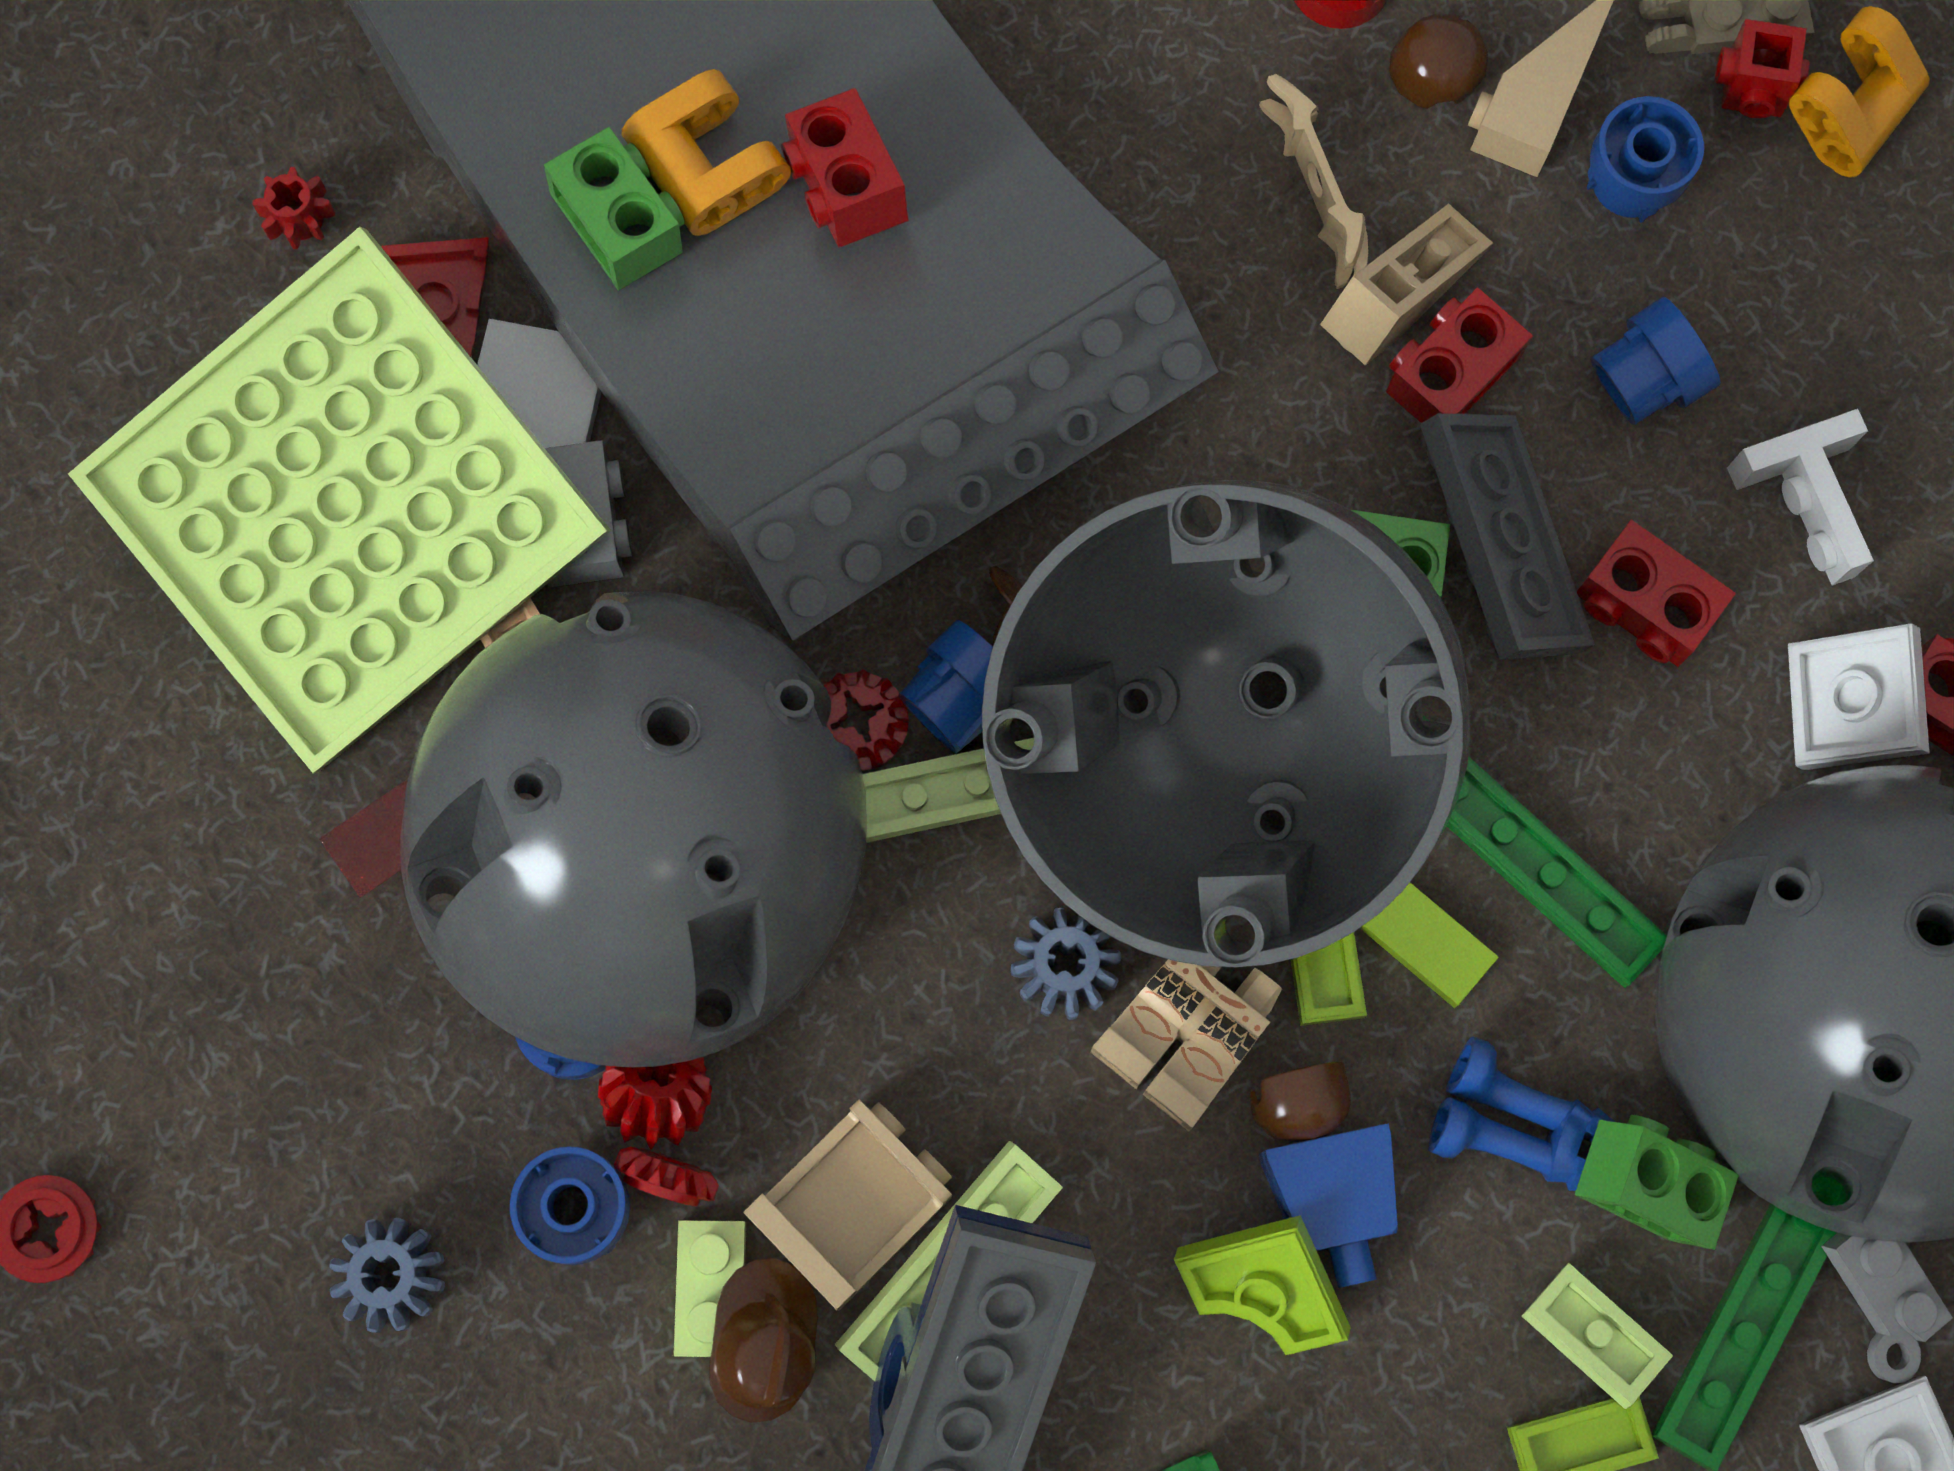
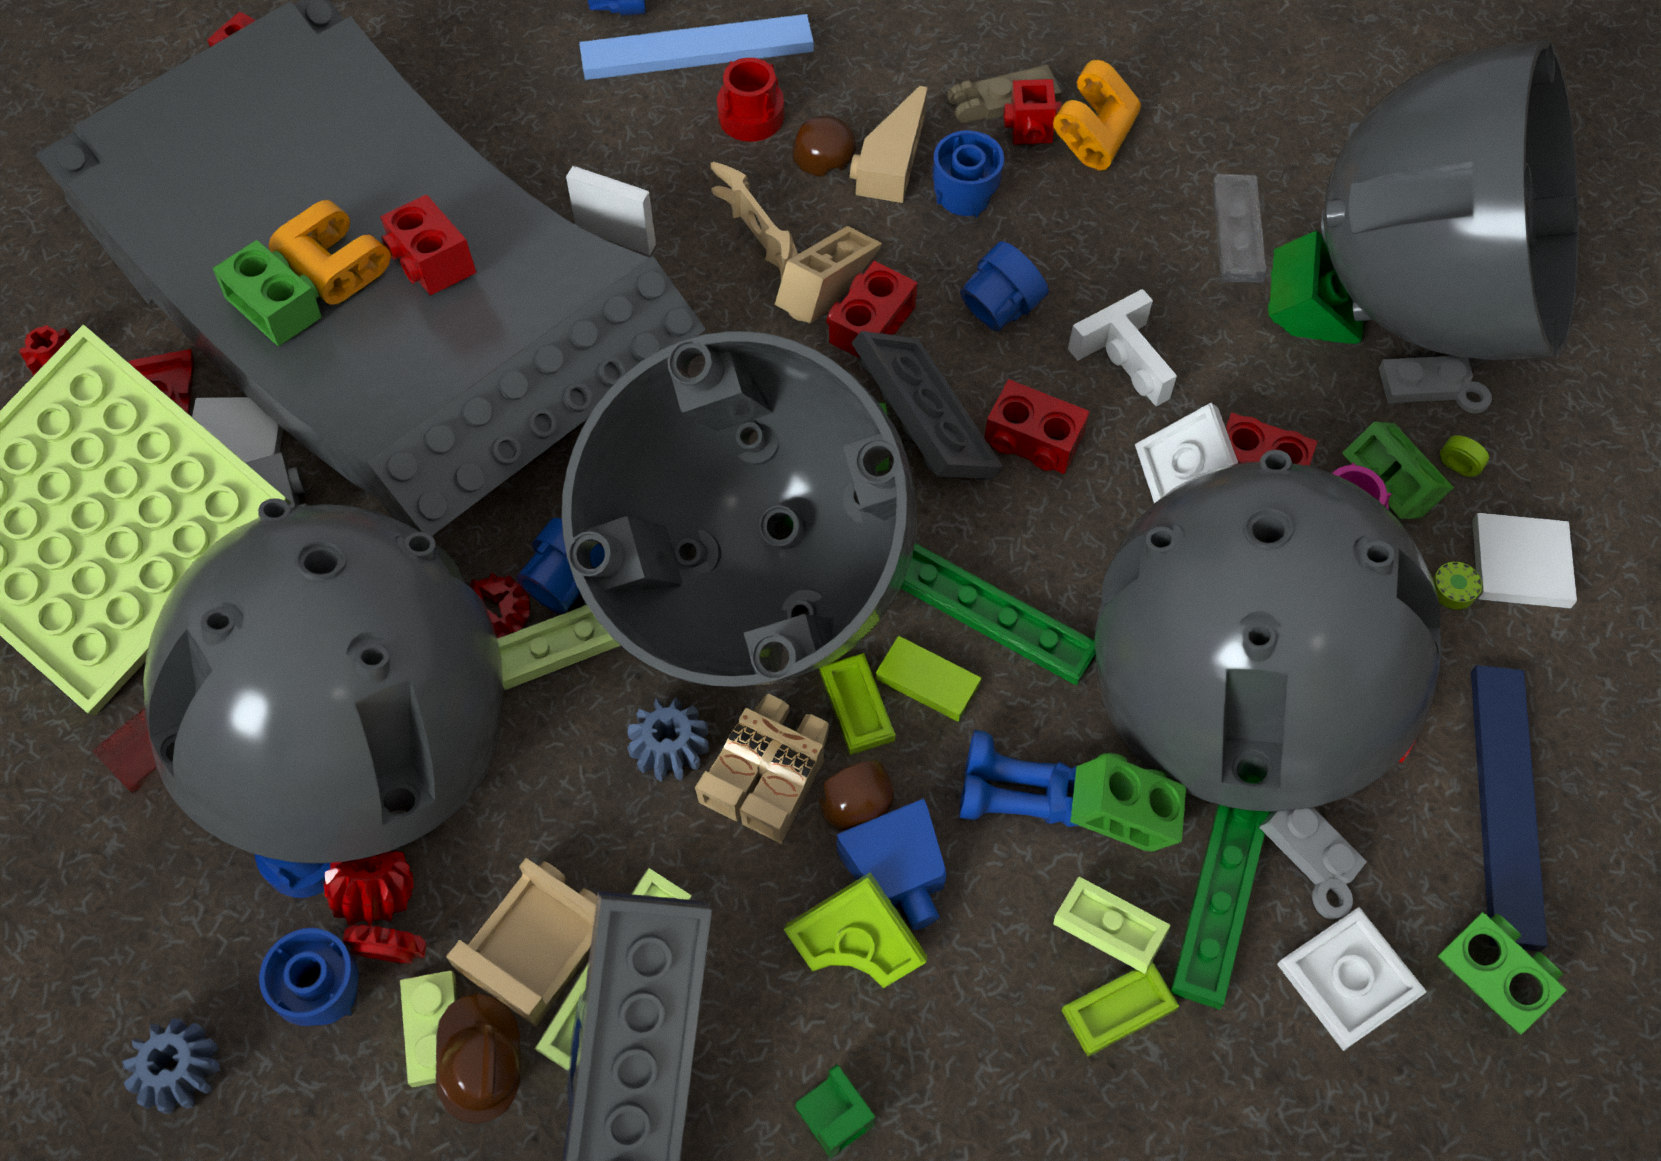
camera: 10 degrees left, 15 degrees down
none -> white tile [566,166,656,255]

